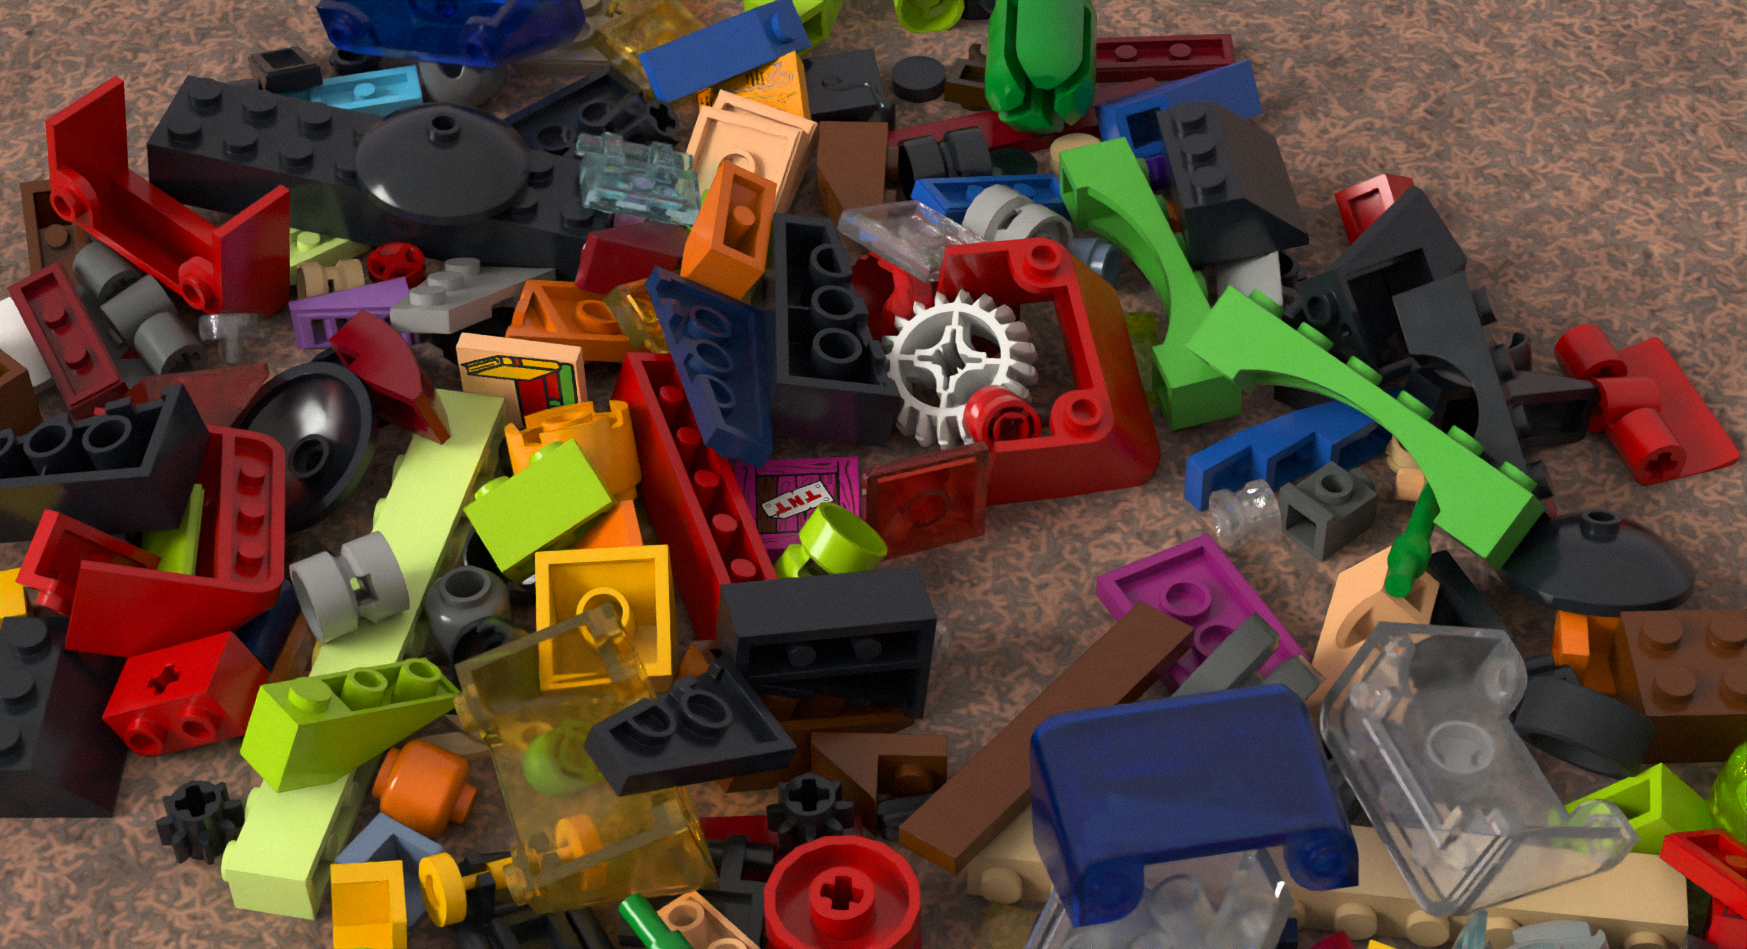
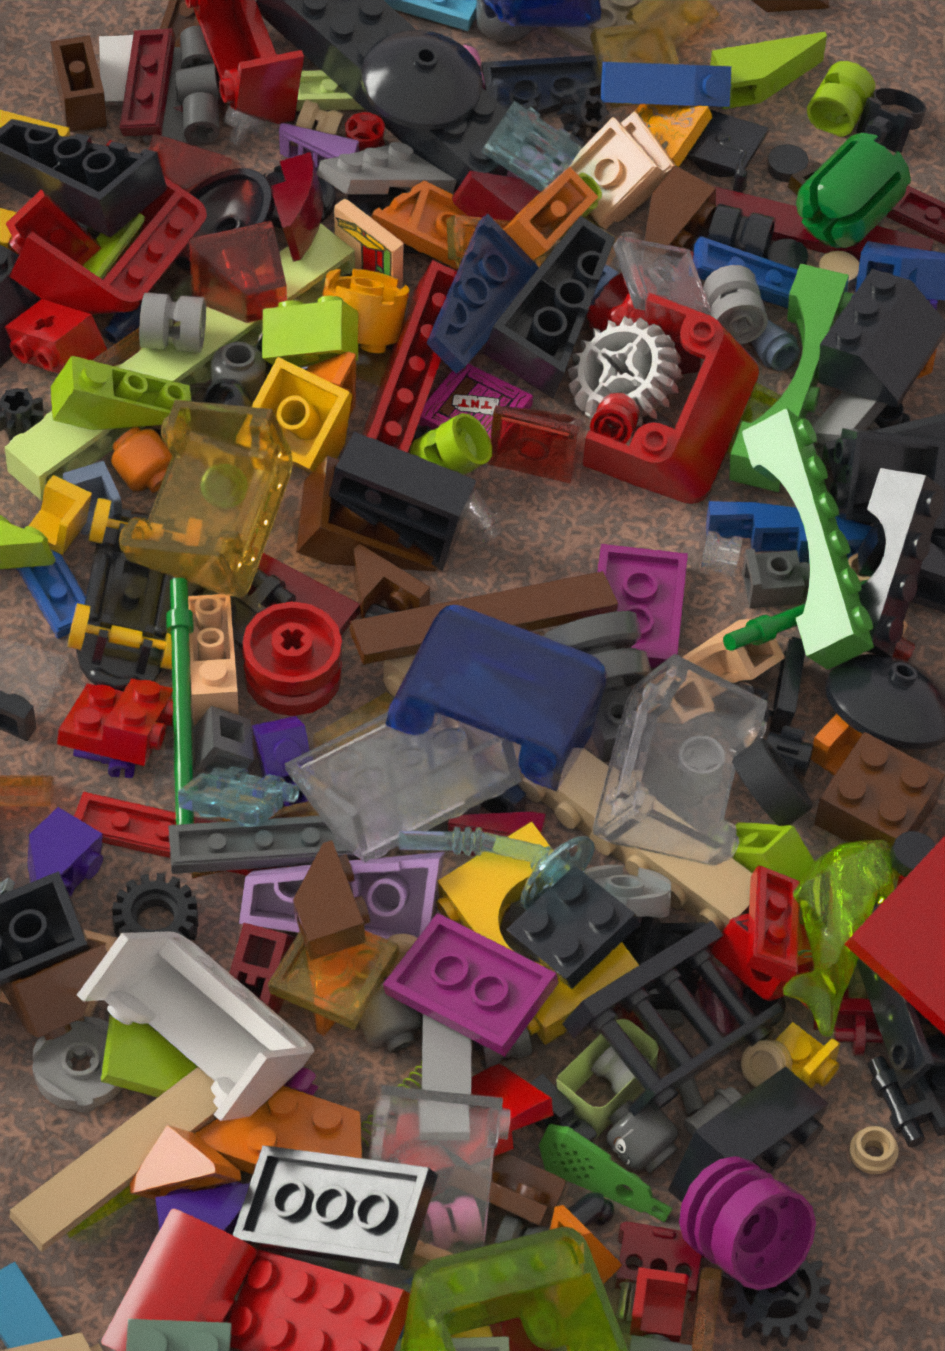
camera: 30 degrees right, 10 degrees up
black wing [583,654,798,797] -> none
black gear [766,772,854,853] -> none
none -> clear red slope [189,221,287,323]

